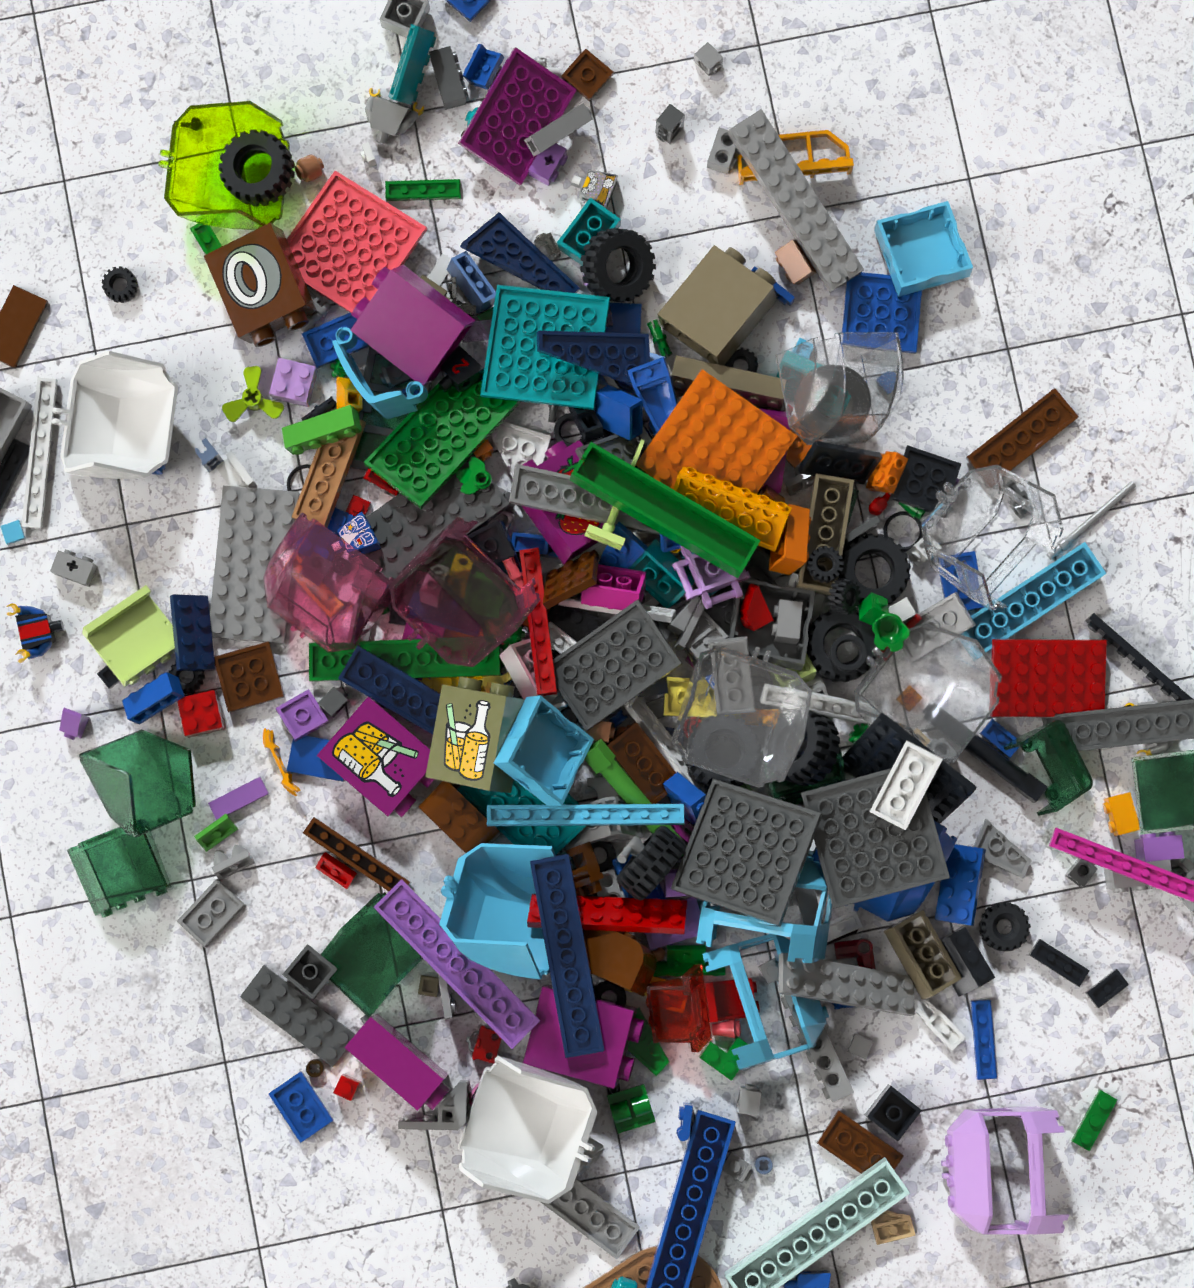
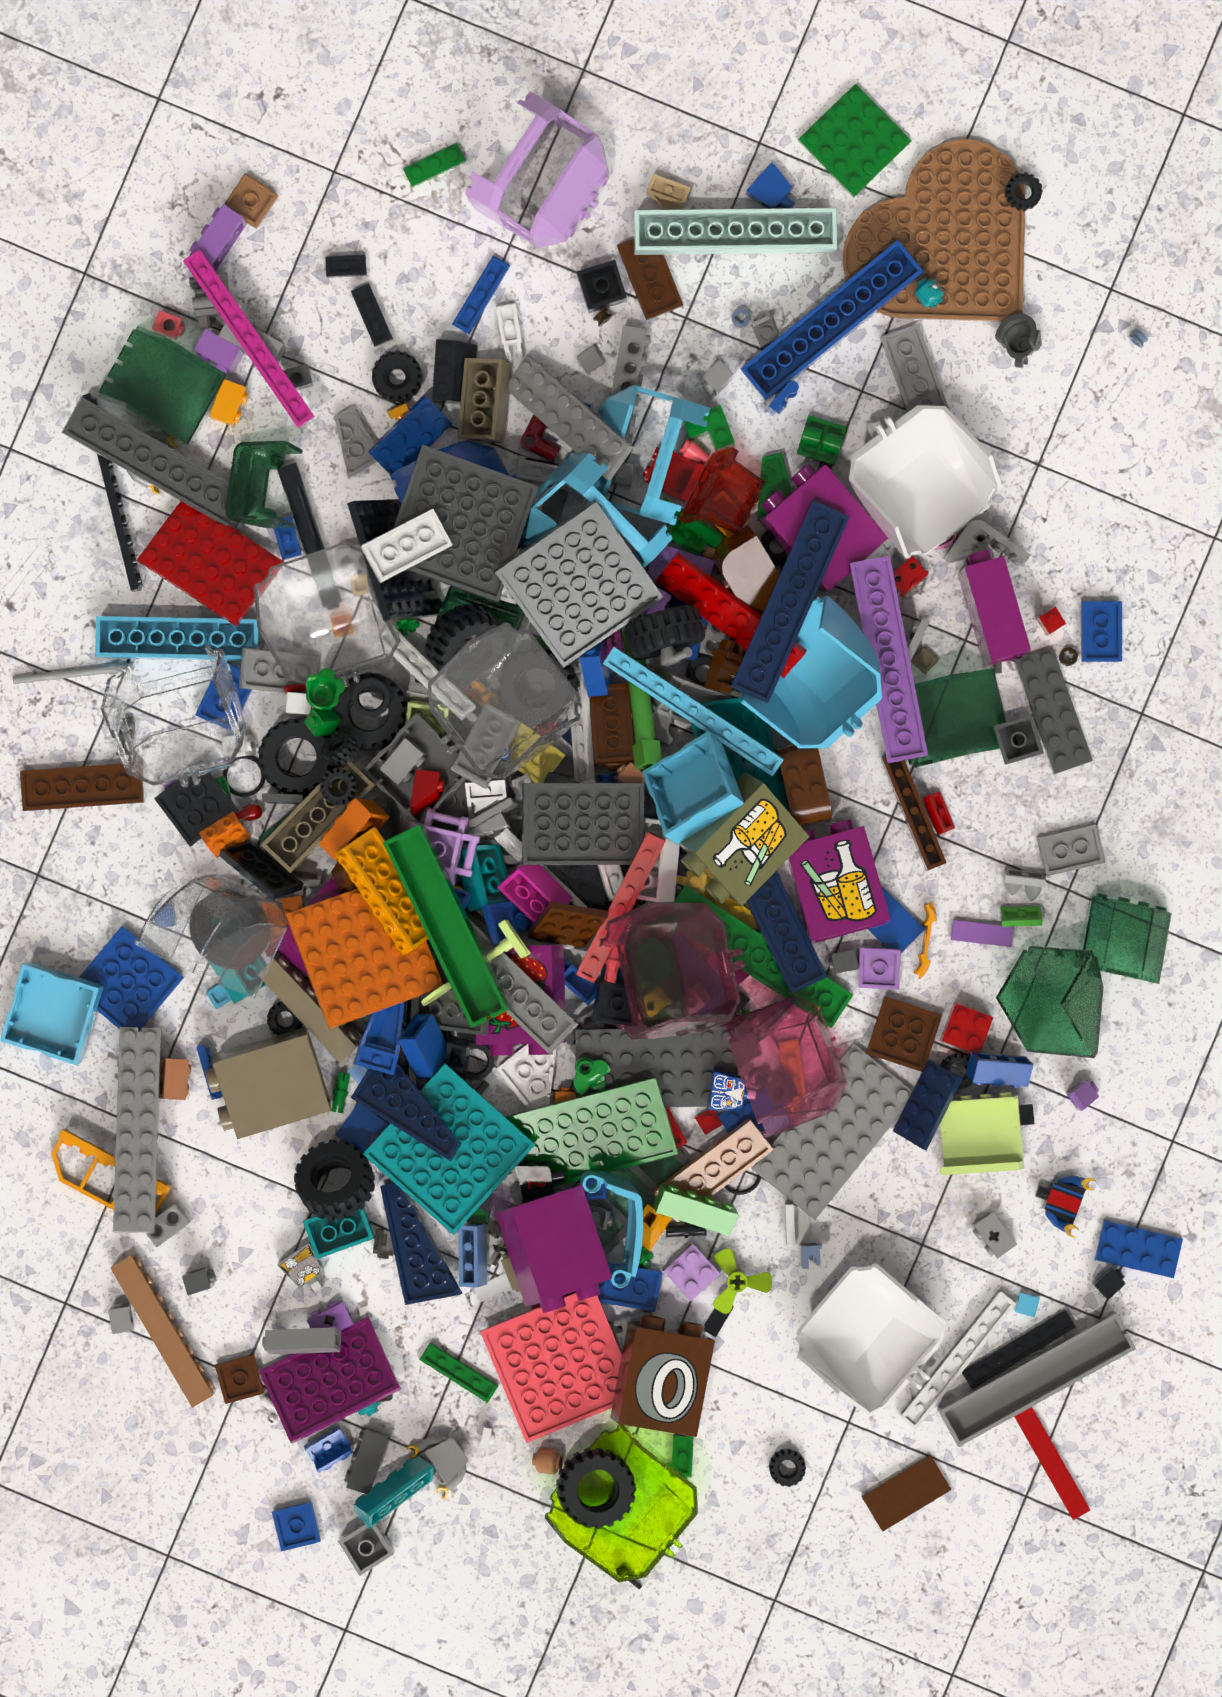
camera: 150 degrees left, 5 degrees up
none -> medium nougat brick [110,1254,216,1408]
none -> light orange plate [387,402,409,420]
none -> white panel [510,774,532,802]
none -> dark brown bush [593,308,613,327]
none -> black sticker [704,1306,734,1338]

